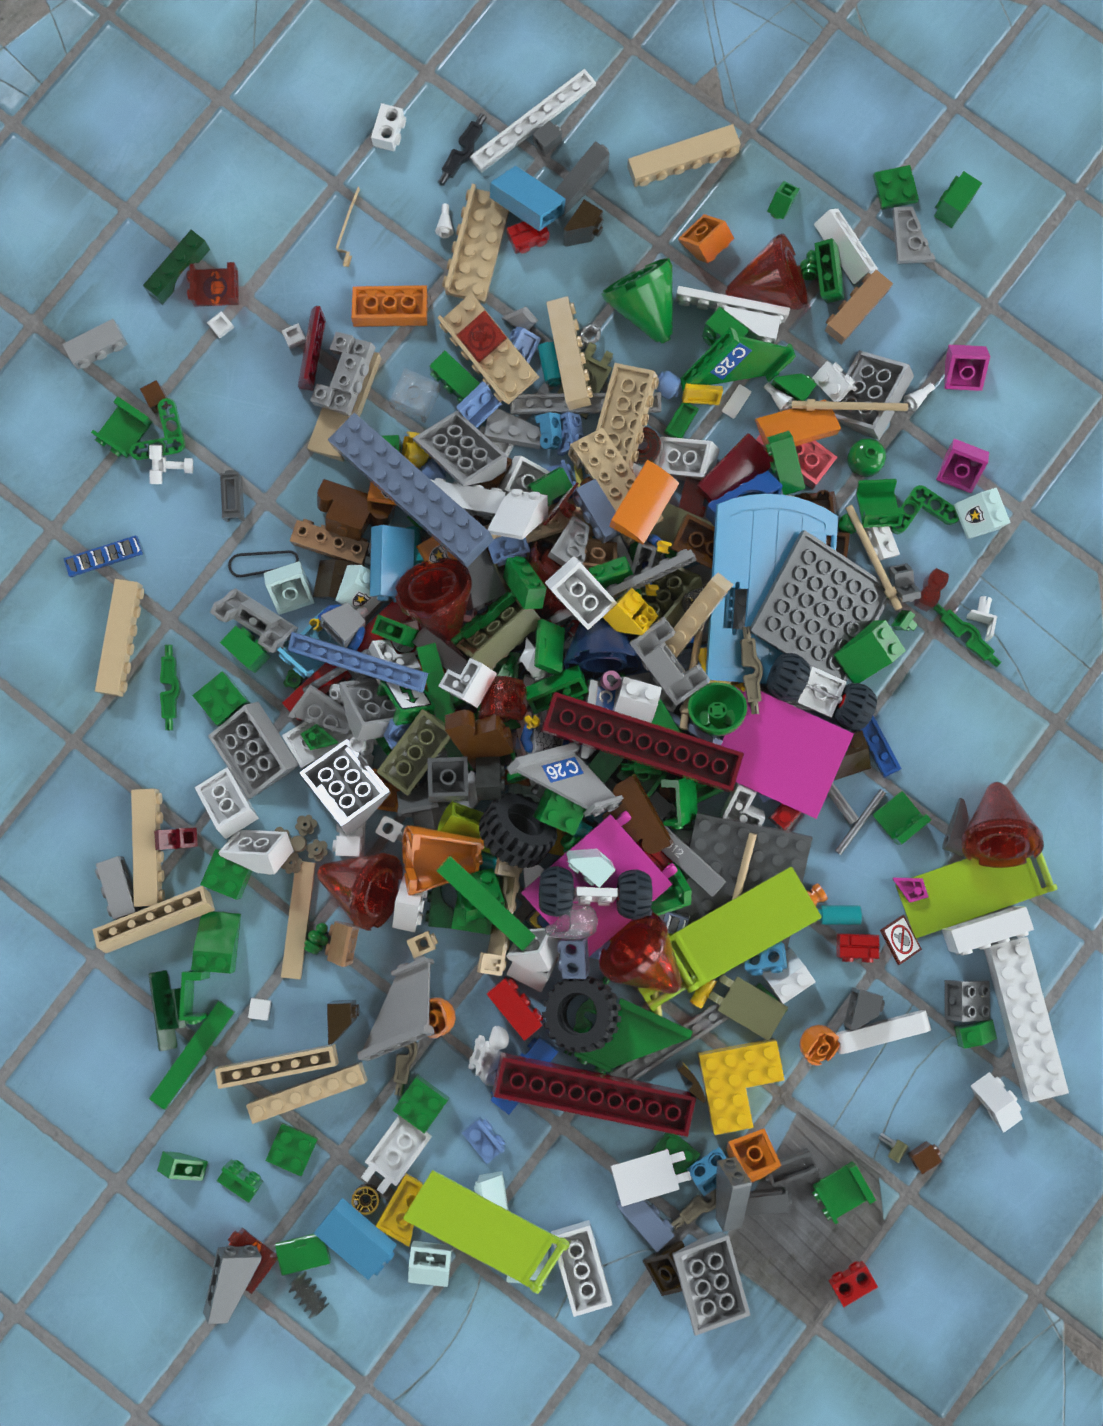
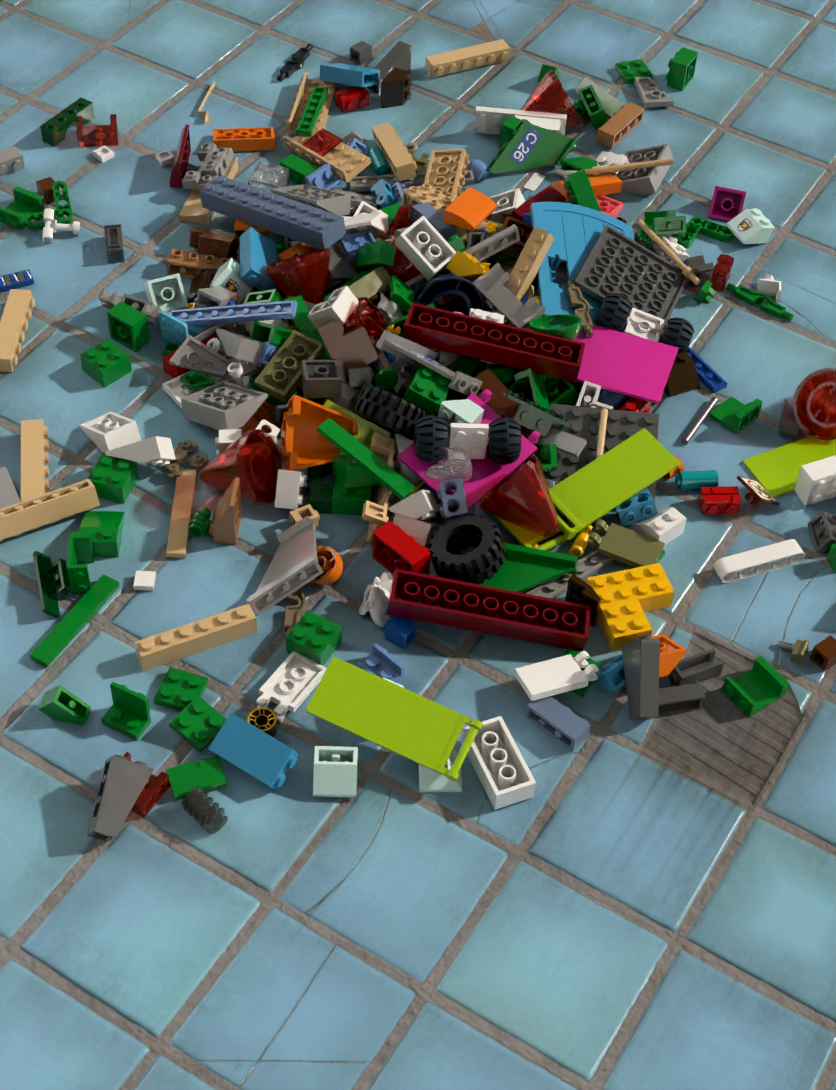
camera: 10 degrees left, 35 degrees down
dark red brick [154,828,198,850] -> none
green piece [160,645,181,731] -> none
light grey slope [208,702,299,799] -> none
tan brick [215,1044,339,1089] -> none
black piece [228,550,299,577] -> none
dark brown slope [327,1000,360,1045] -> none
white brick [371,103,406,151] -> none
yellow wing [375,1173,423,1247] -> none
white cone [435,203,454,238] -> none
white tile [470,69,596,173] -> none
green cone [601,258,673,344] -> none
dark brown slope [642,1241,685,1296] -> none
green tile [664,402,699,438] -> none
dark tan piece [671,1189,716,1230] -> none
light grey slope [673,1231,750,1336] -> none
orange slope [678,214,735,263] -> none
yellow tile [682,384,723,405] -> none
orange cylinder [799,1025,840,1065] -> none
light grey axle [828,783,859,824] -> none
red brick [828,1261,878,1307] -> none
green slope [833,620,906,683] -> none
dark grey slope [843,987,885,1030] -> none
green cylinder [847,438,886,477] -> none
dark pink piece [892,877,929,903] -> none
white cone [904,383,935,411] -> none
dark pink slope [944,344,990,391] -> none
none -> green plate [169,695,227,753]
none -> green tile [296,87,328,137]
none -> dark green bracket [503,391,571,437]

